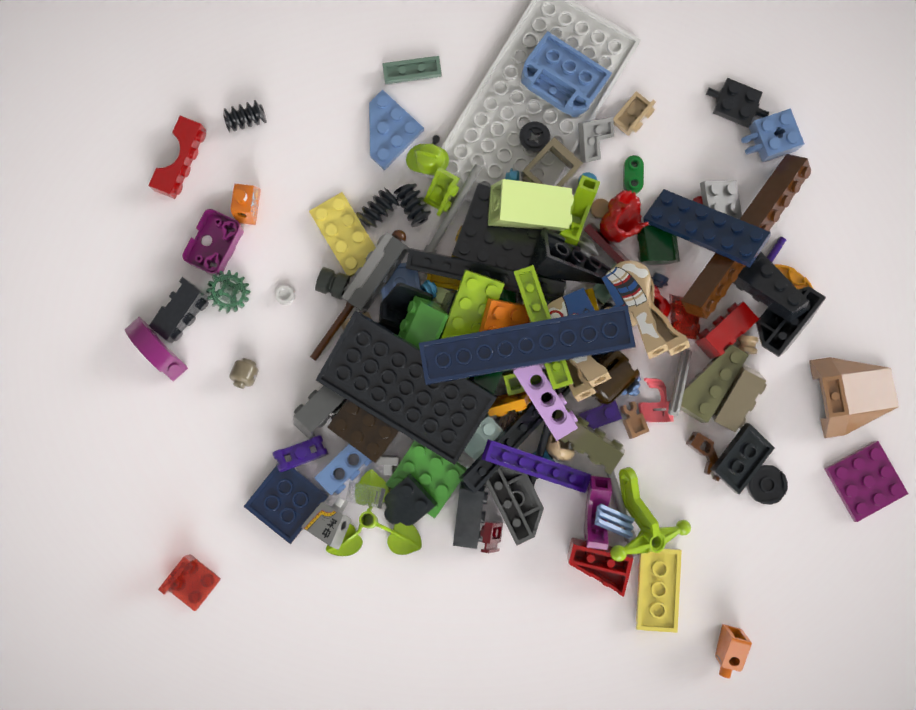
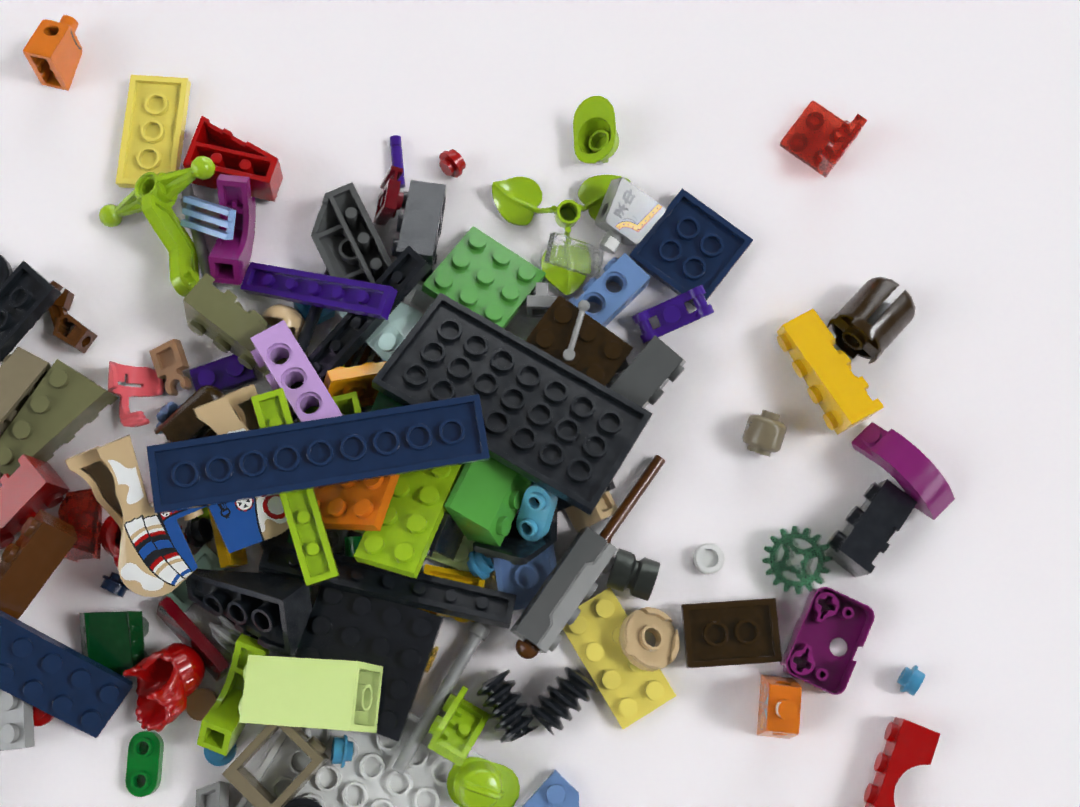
camera: 175 degrees left, 5 degrees down
black plate [384,474,437,526] -> none
light grey axle [668,349,692,416] -> none
none -> dark purple wheel [390,135,405,188]
none -> red plate [439,149,466,178]
none -> medium azure plate [516,483,558,542]
none -> light grey hinge [563,300,590,361]
none -> lime piece [573,96,619,163]
none -> tan tile [619,607,680,672]
none -> dark brown plate [681,598,782,668]
none -> yellow wedge [777,308,884,435]
none -> dark brown cylinder [827,276,916,364]
none -> dark azure plate [897,665,925,696]

